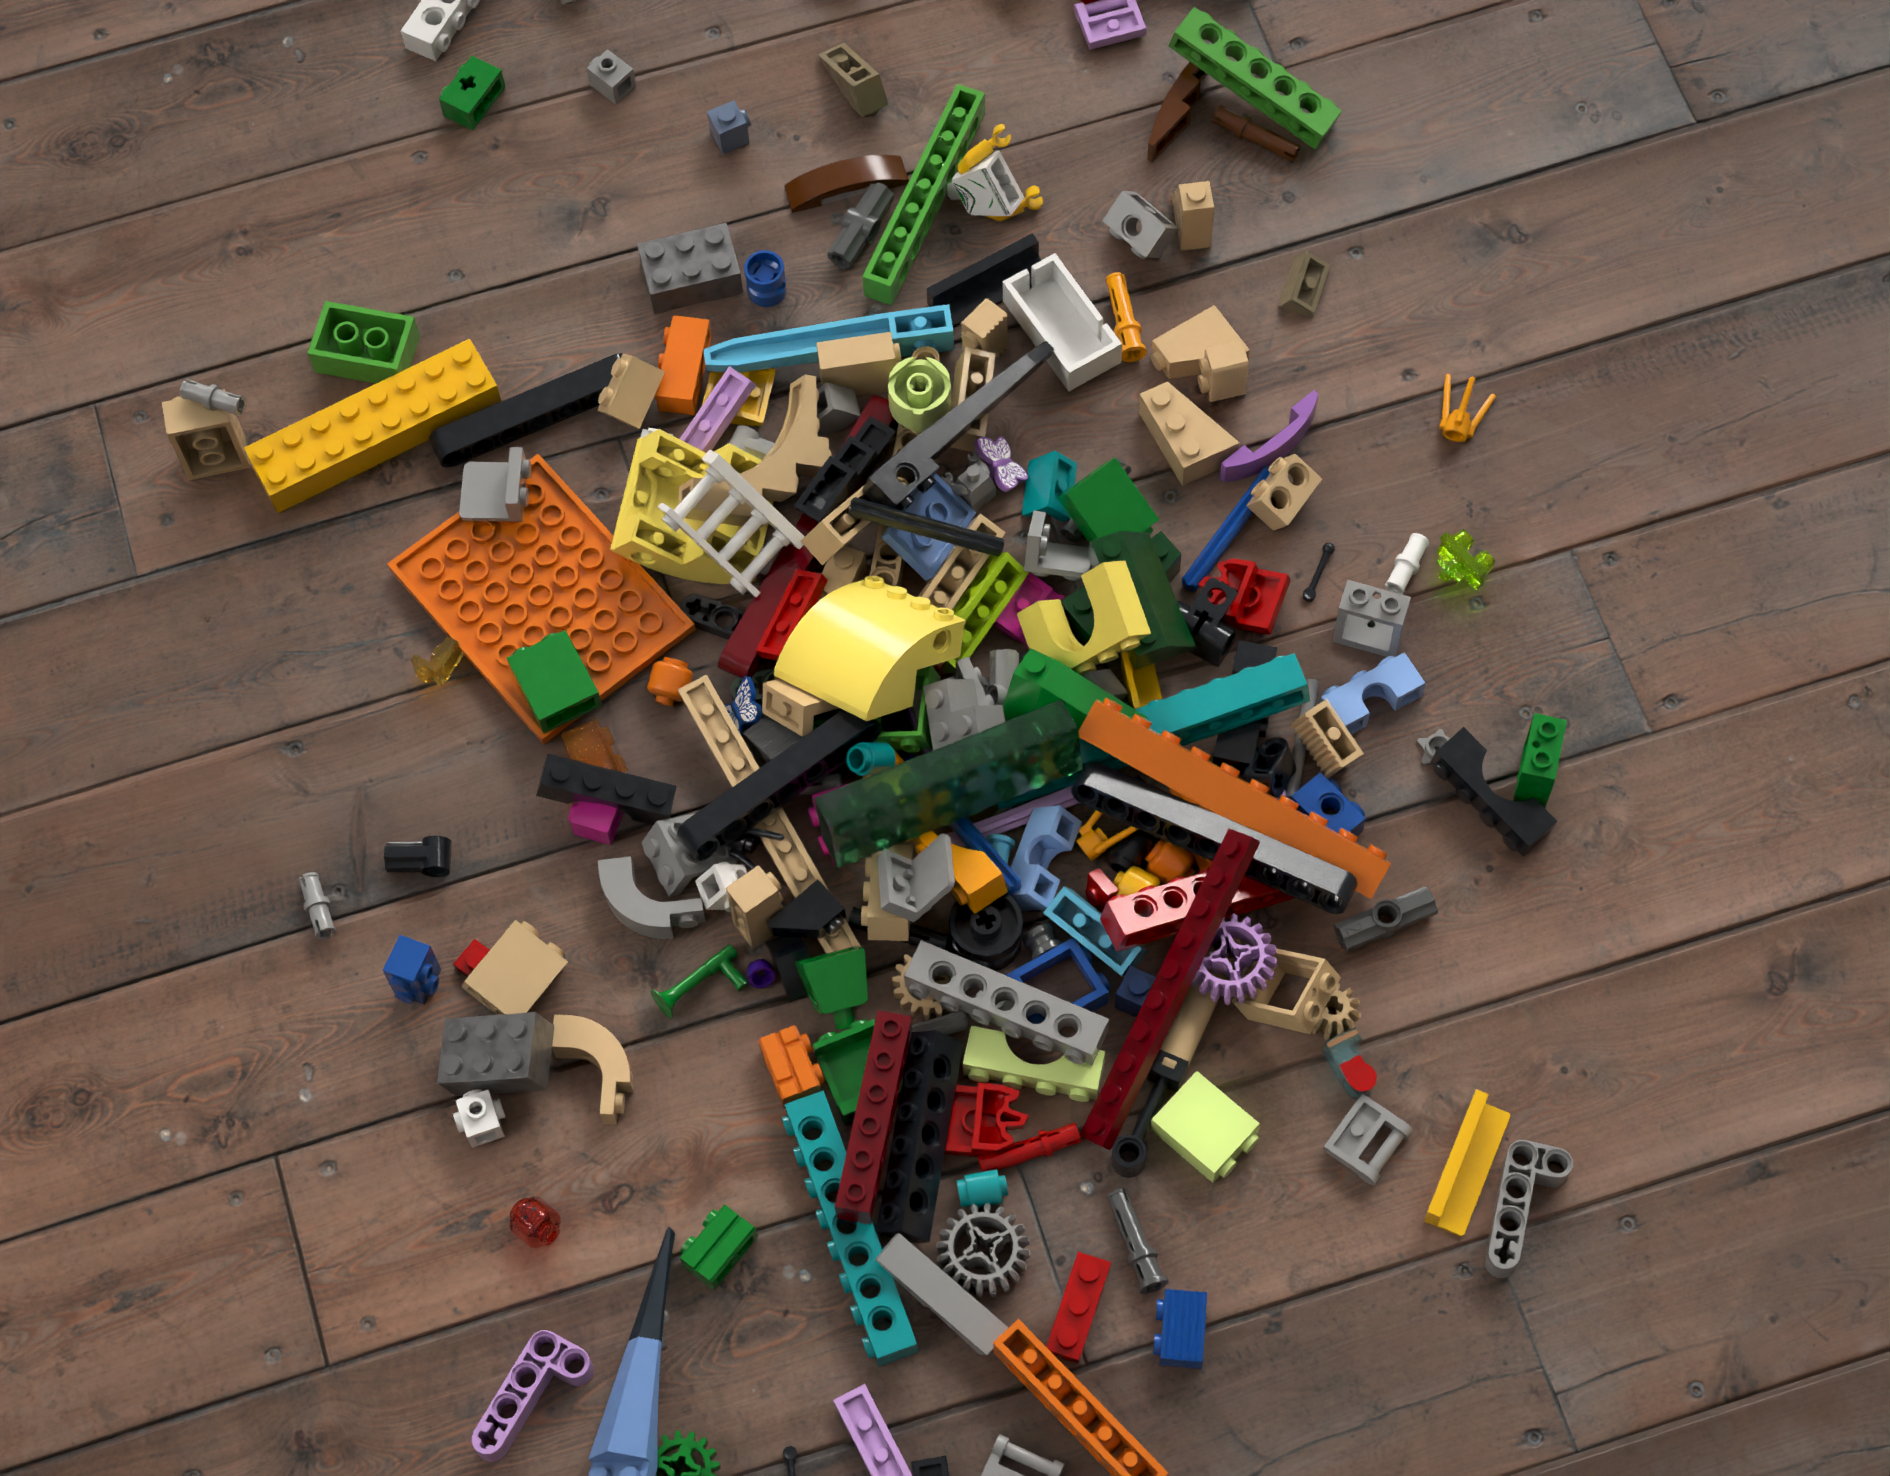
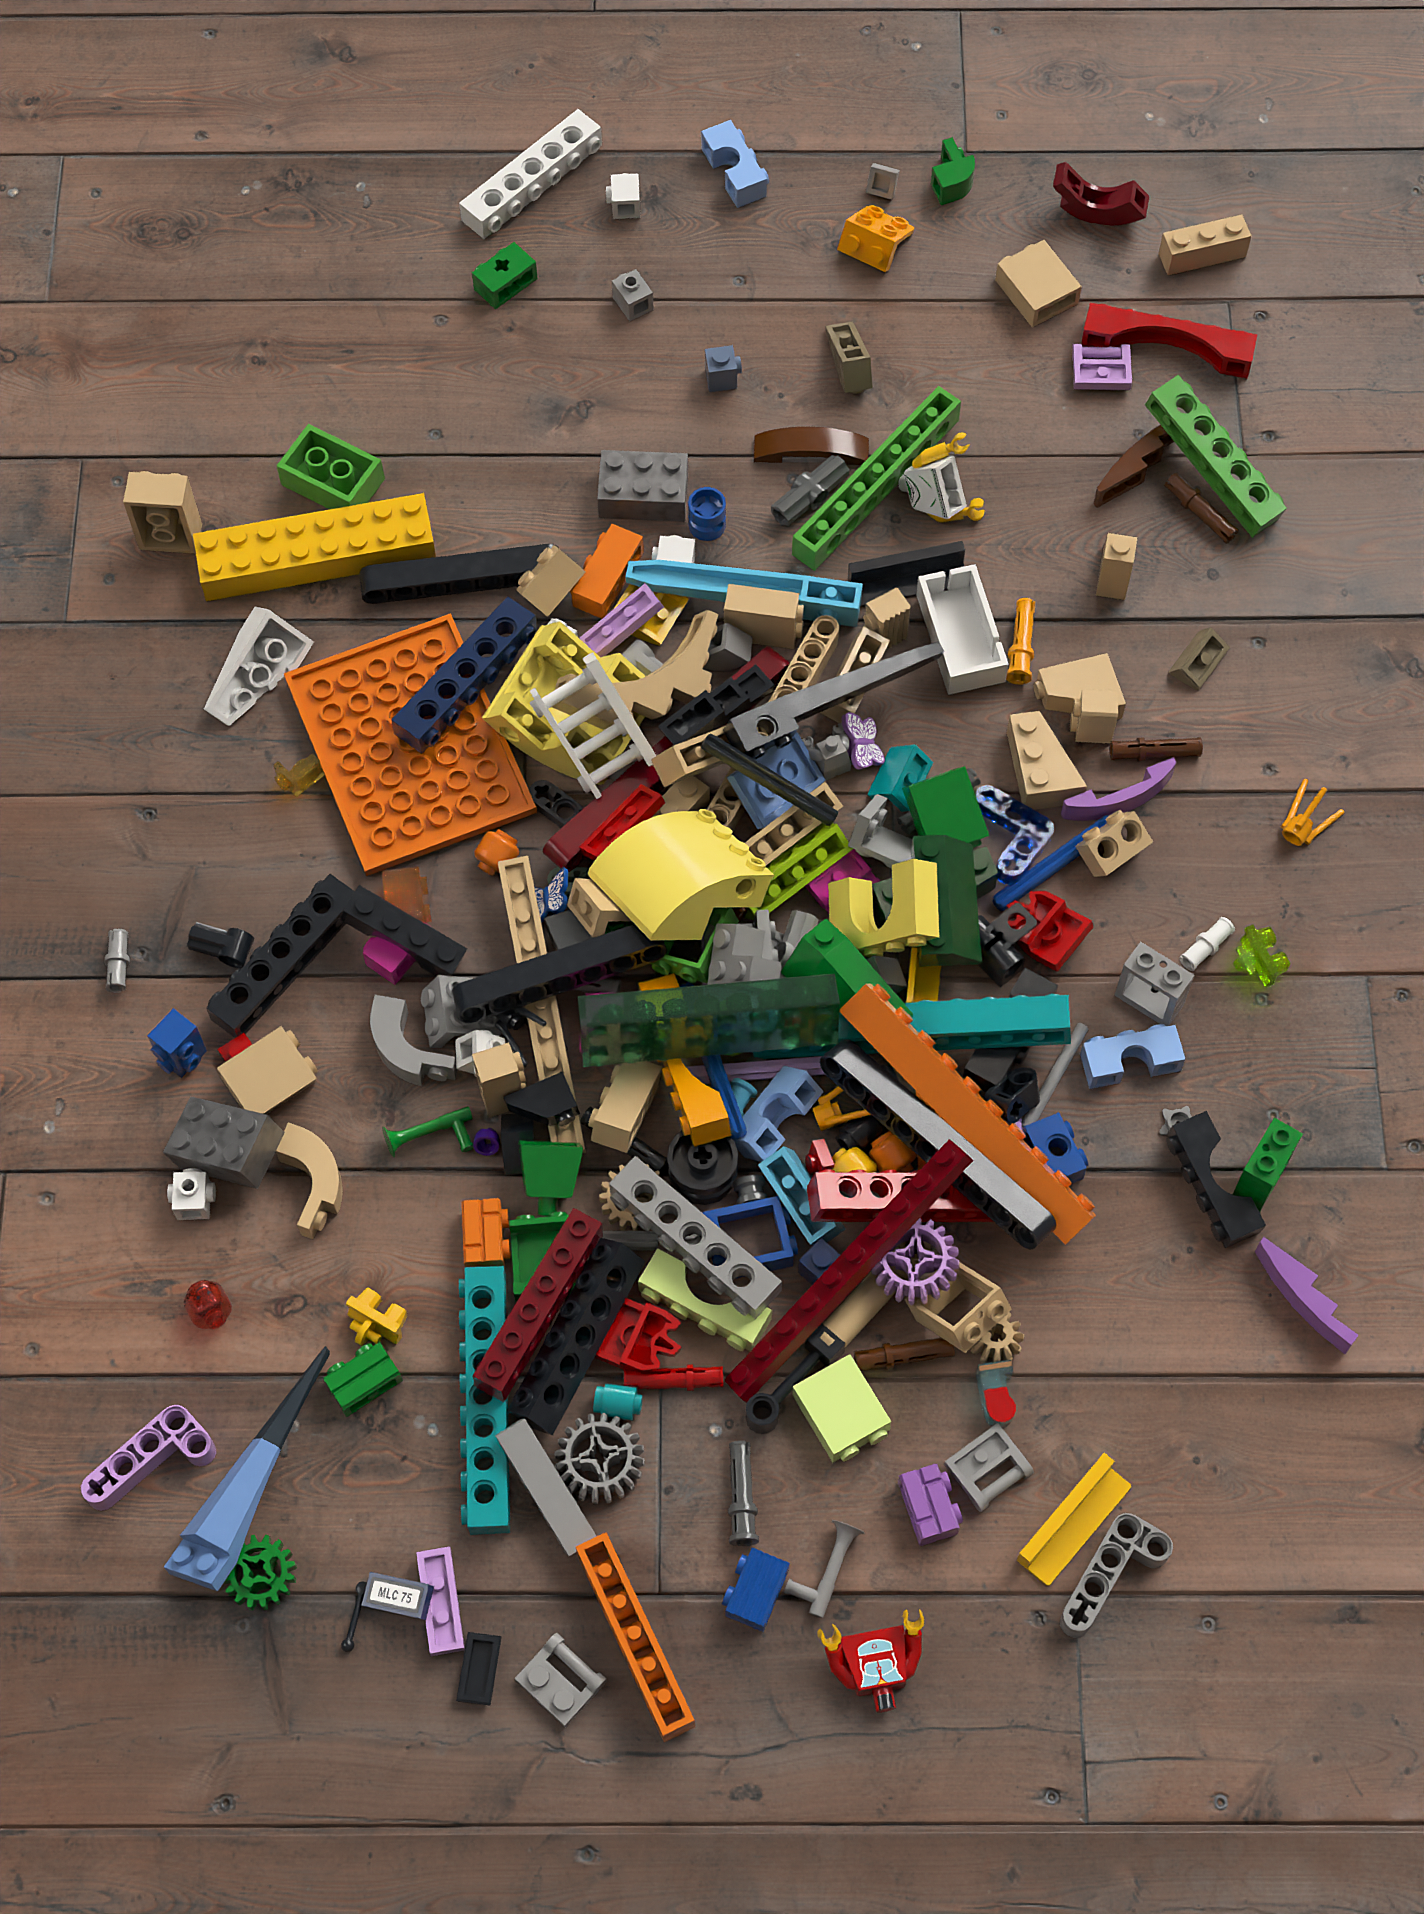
camera: 15 degrees right, 0 degrees up
light grey pin [180,379,246,416] -> none
light grey bracket [459,447,531,522] -> none
green brick [507,630,602,734] -> none
teal brick [847,742,896,776] -> none
light grey bracket [877,833,955,922] -> none
yellowish green brick [888,357,952,433] -> none
red plate [1046,1252,1111,1364] -> none
light grey brick [1102,191,1179,259] -> none
tan brick [1291,699,1364,778] -> none
black hinge [1303,542,1335,602] -> none
dark grey piece [1334,886,1438,953] -> none
none -> white wedge [204,607,314,726]
none -> black brick [206,874,355,1038]
none -> yellow hips [346,1288,407,1346]
none -> tile [361,1572,434,1620]
none -> dark blue brick [391,597,537,754]
none -> white brick [652,535,695,563]
none -> light grey piece [784,1520,865,1618]
none -> red torso [817,1609,924,1713]
none -> reddish brown pin [853,1337,955,1371]
none -> medium lavender brick [898,1464,963,1546]
none -> clear blue beam [975,785,1054,885]
none -> reddish brown pin [1109,737,1203,762]
none -> medium lavender slope [1255,1237,1358,1354]

